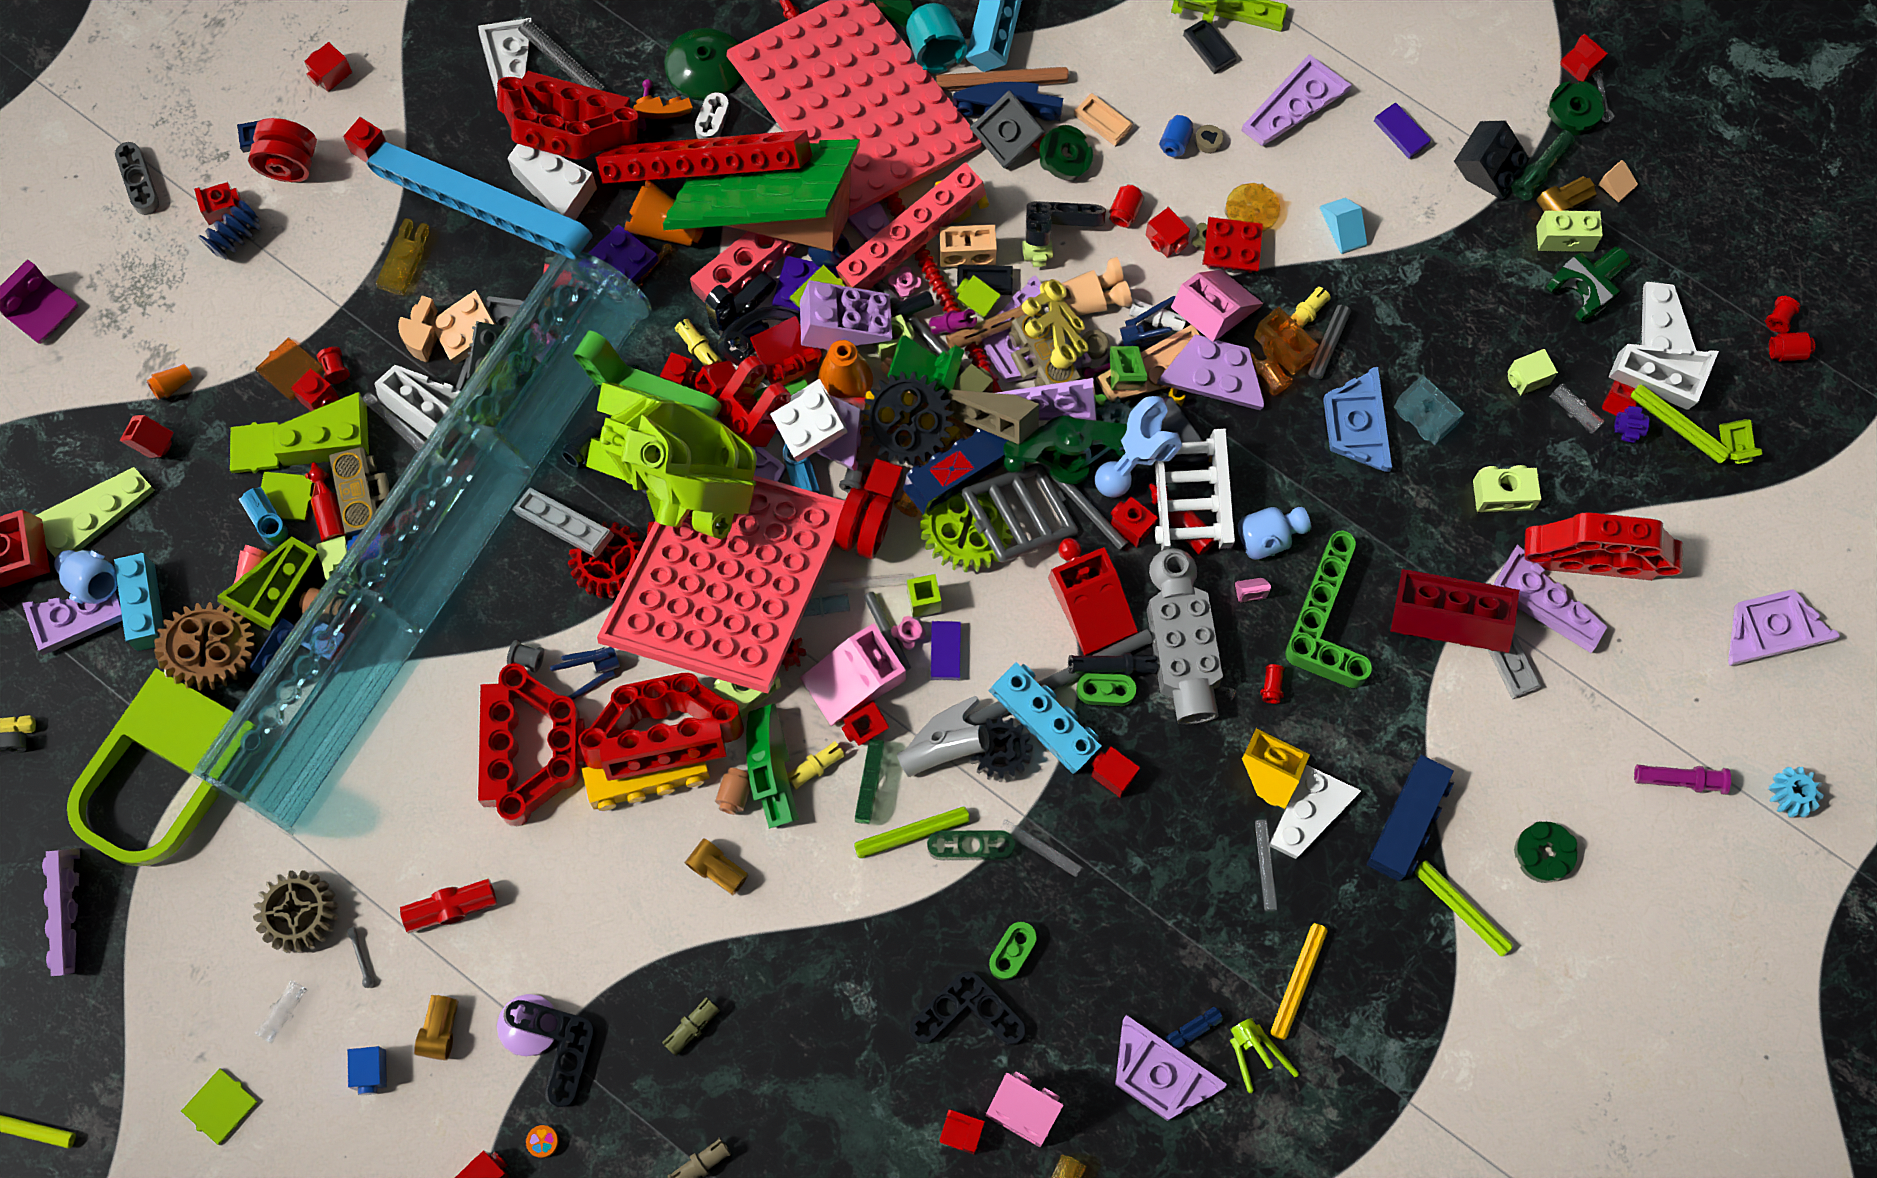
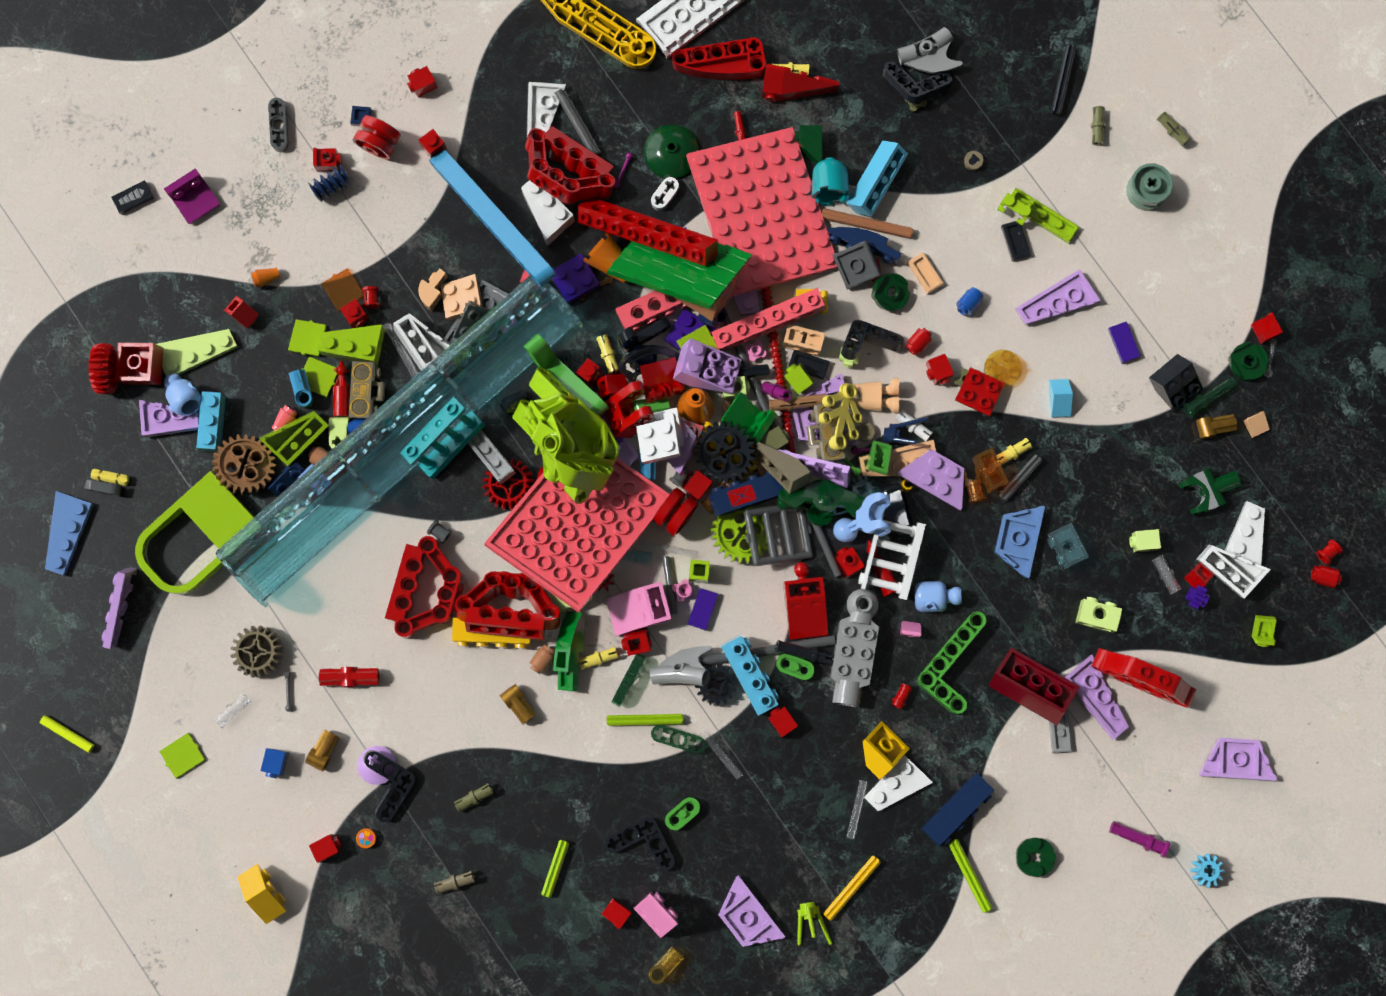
camera: 20 degrees right, 10 degrees up
clear yellow hinge [375,218,429,296] -> none
dark blue plant [550,647,620,700] -> none
orange slope [633,95,693,119] -> none
dark blue axle [1166,1007,1223,1050] -> none
bright pink slope [1171,270,1263,342] -> none
dark tan tile [1195,125,1223,153] -> none
yellowish green brick [1536,211,1603,252] -> none
lime axle [1631,384,1730,463] -> none
none -> teal fence [400,397,486,479]
none -> lime axle [541,840,569,898]

